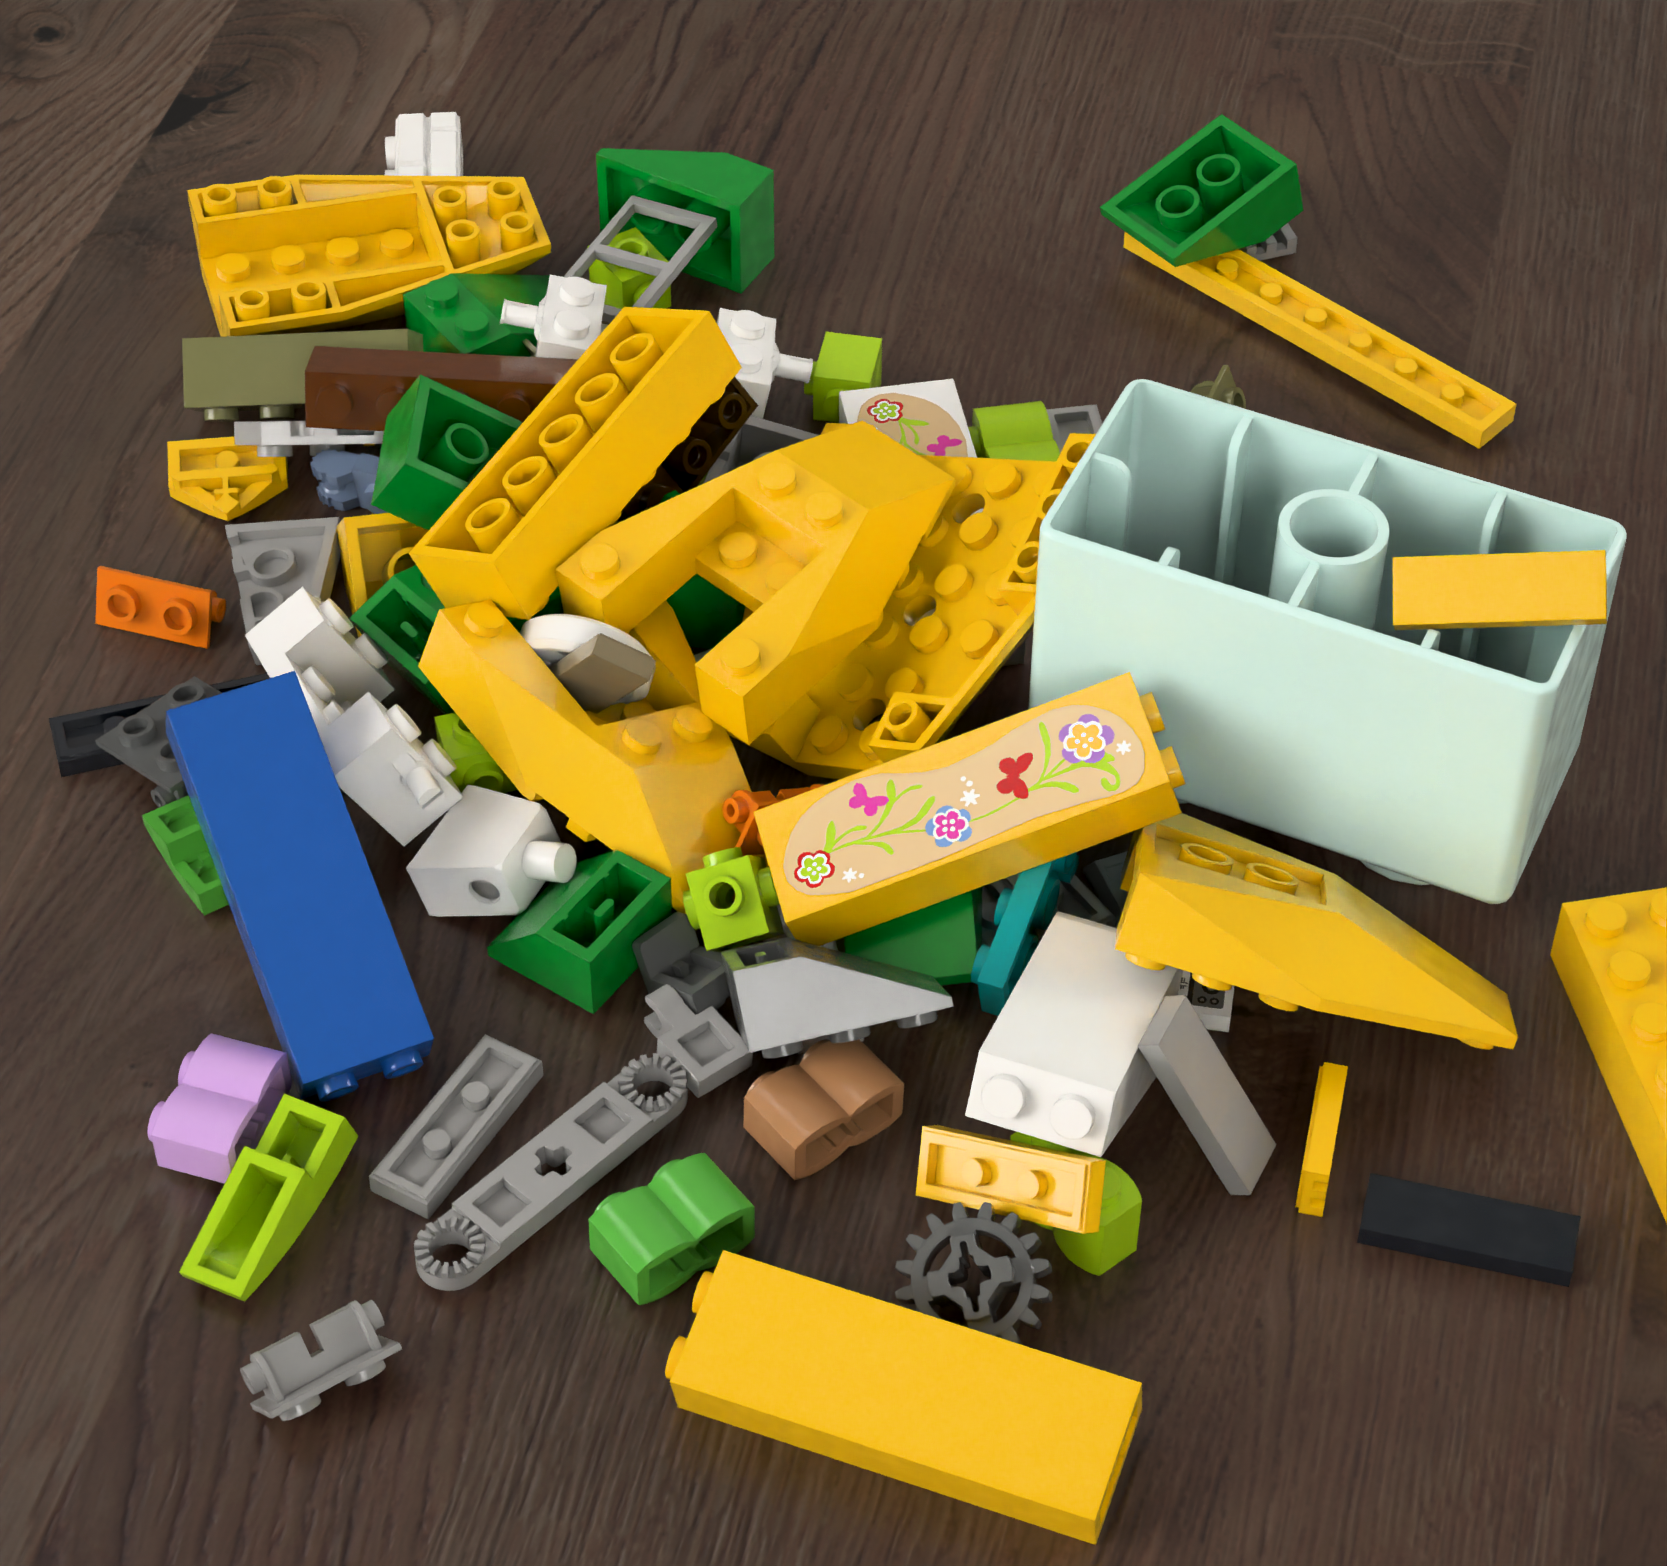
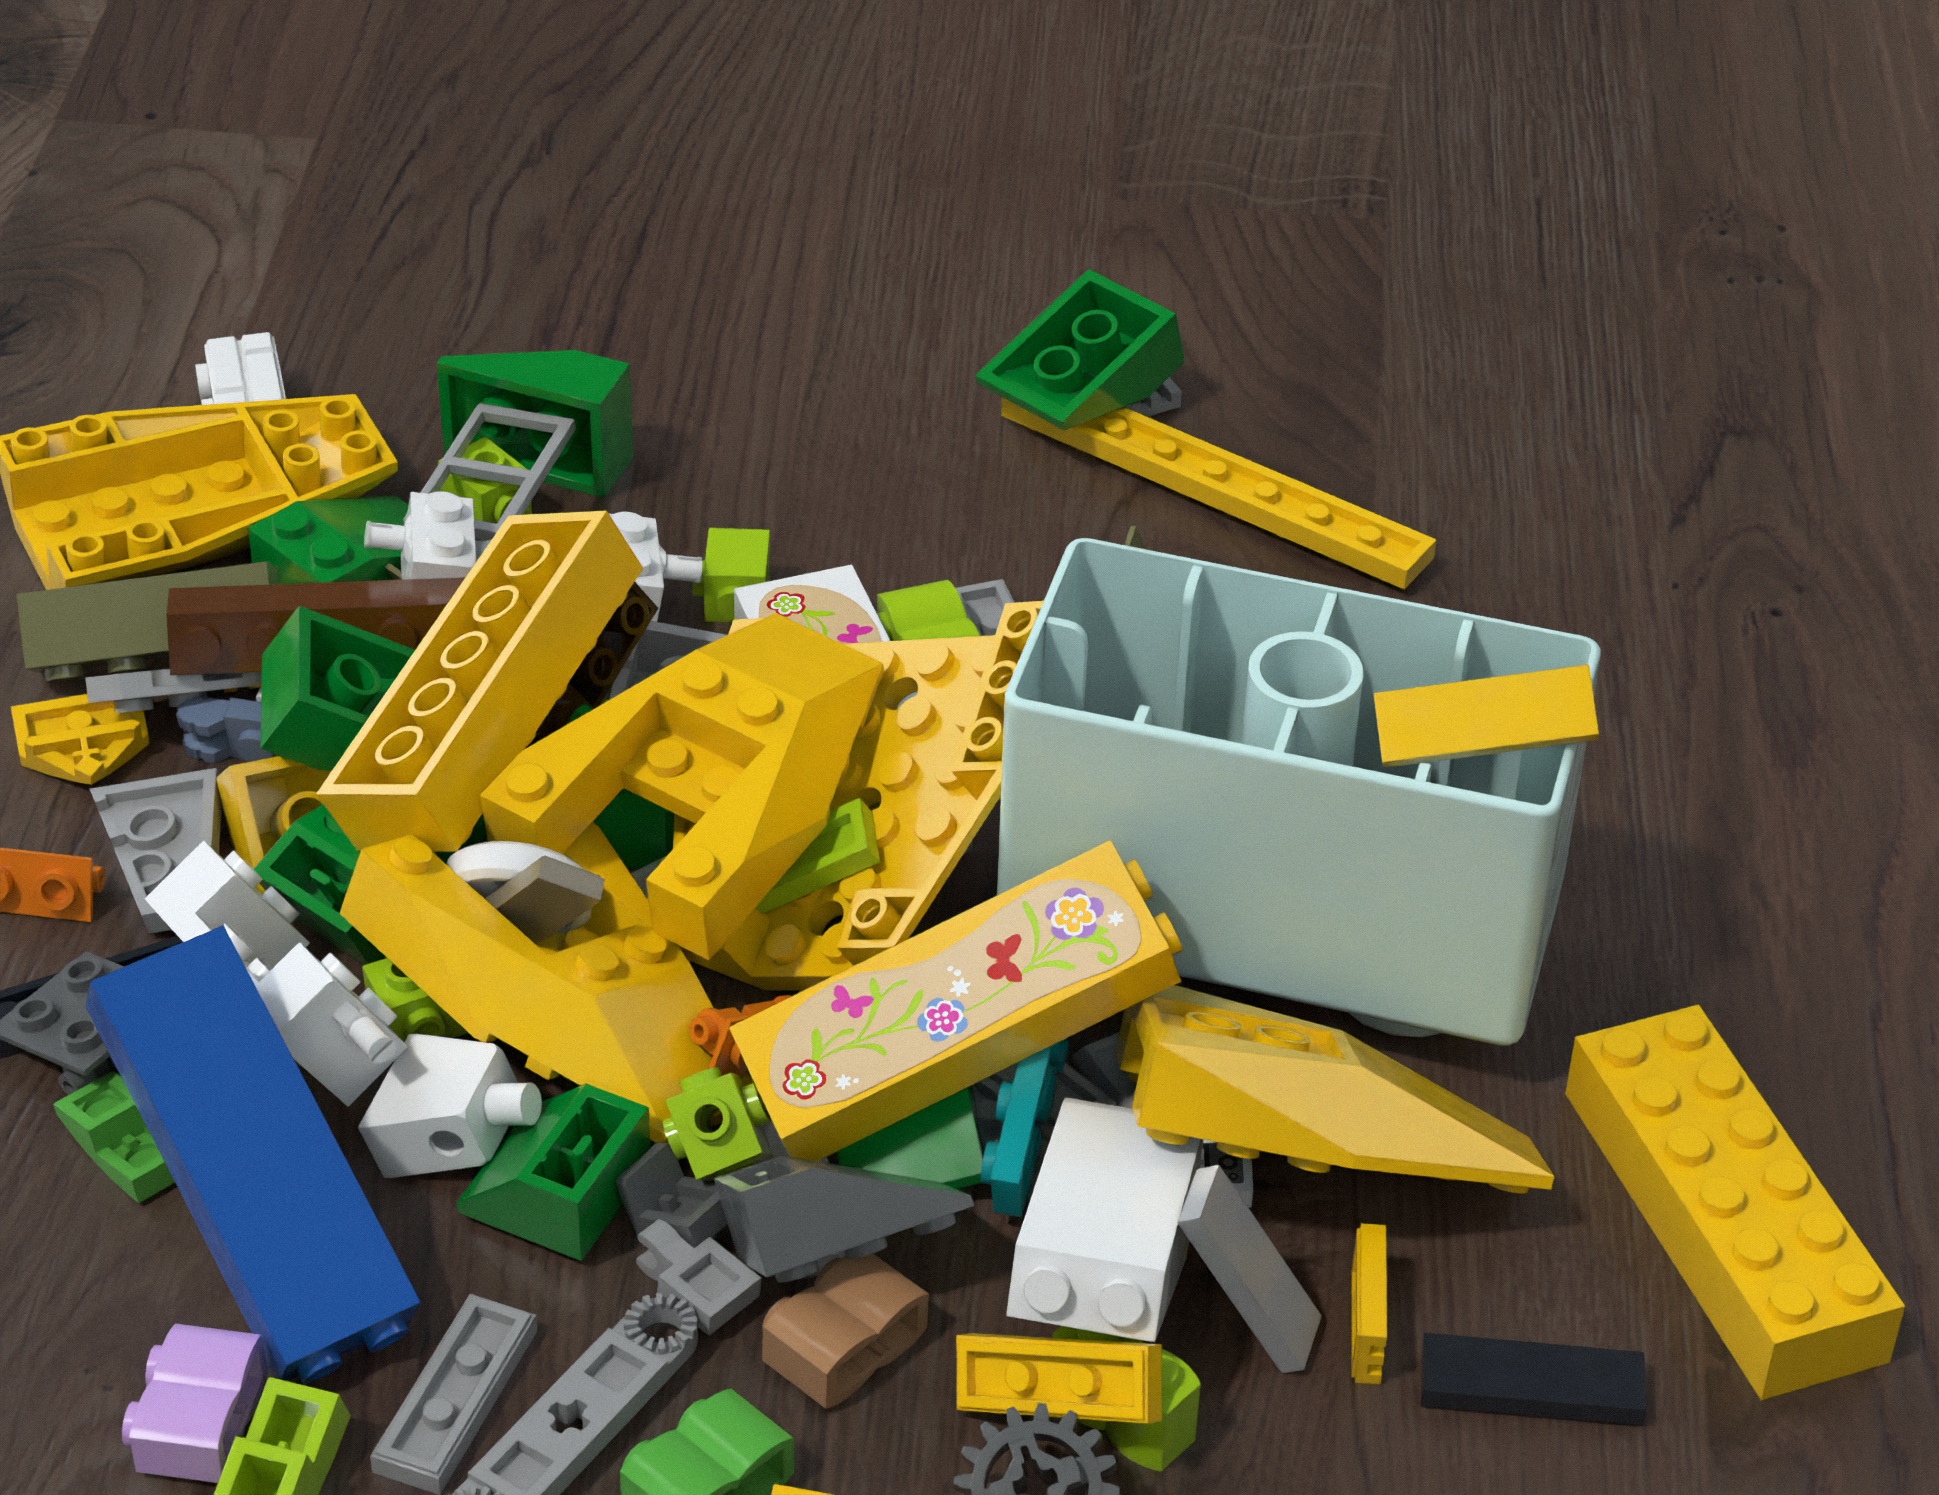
camera: 10 degrees left, 5 degrees down
none -> lime tile [756,798,880,914]

